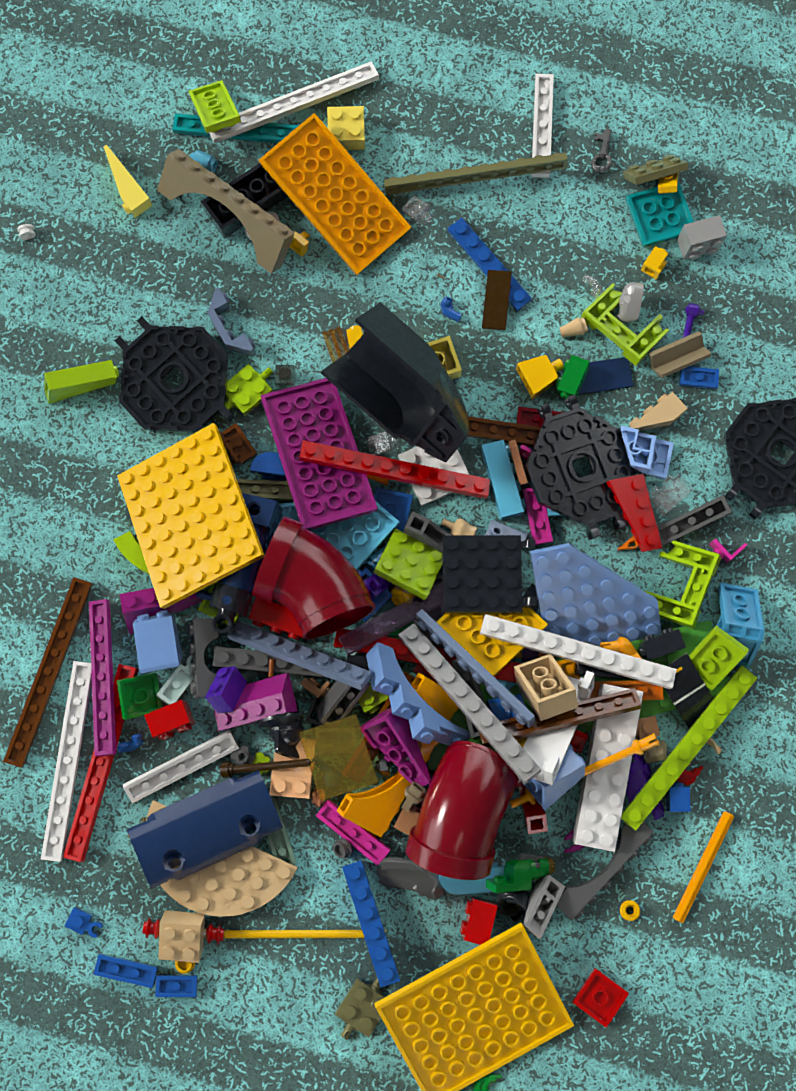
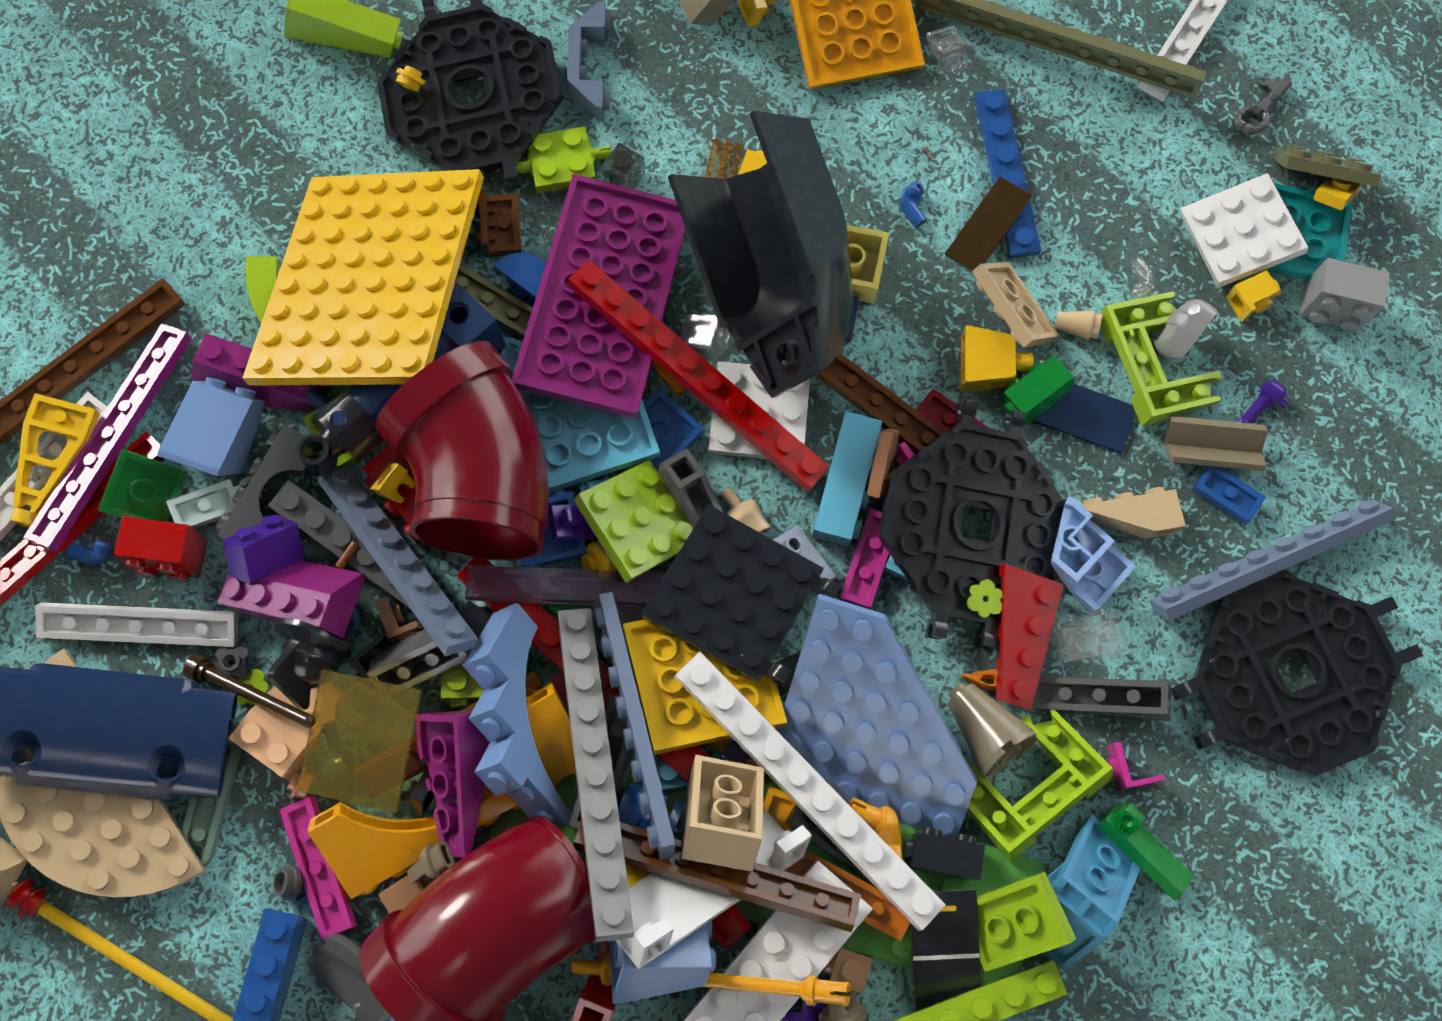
camera: 25 degrees right, 5 degrees down
none -> yellow plate [10,393,100,528]
none -> yellow tile [370,463,415,503]
none -> yellow plate [396,65,426,92]
none -> dark tan cone [948,683,1037,778]
none -> lime plant [967,579,1003,618]
none -> tan plate [972,262,1060,348]
none -> green hinge [1098,802,1194,900]
none -> sand blue plate [1150,500,1396,621]
none -> white plate [1180,173,1308,288]

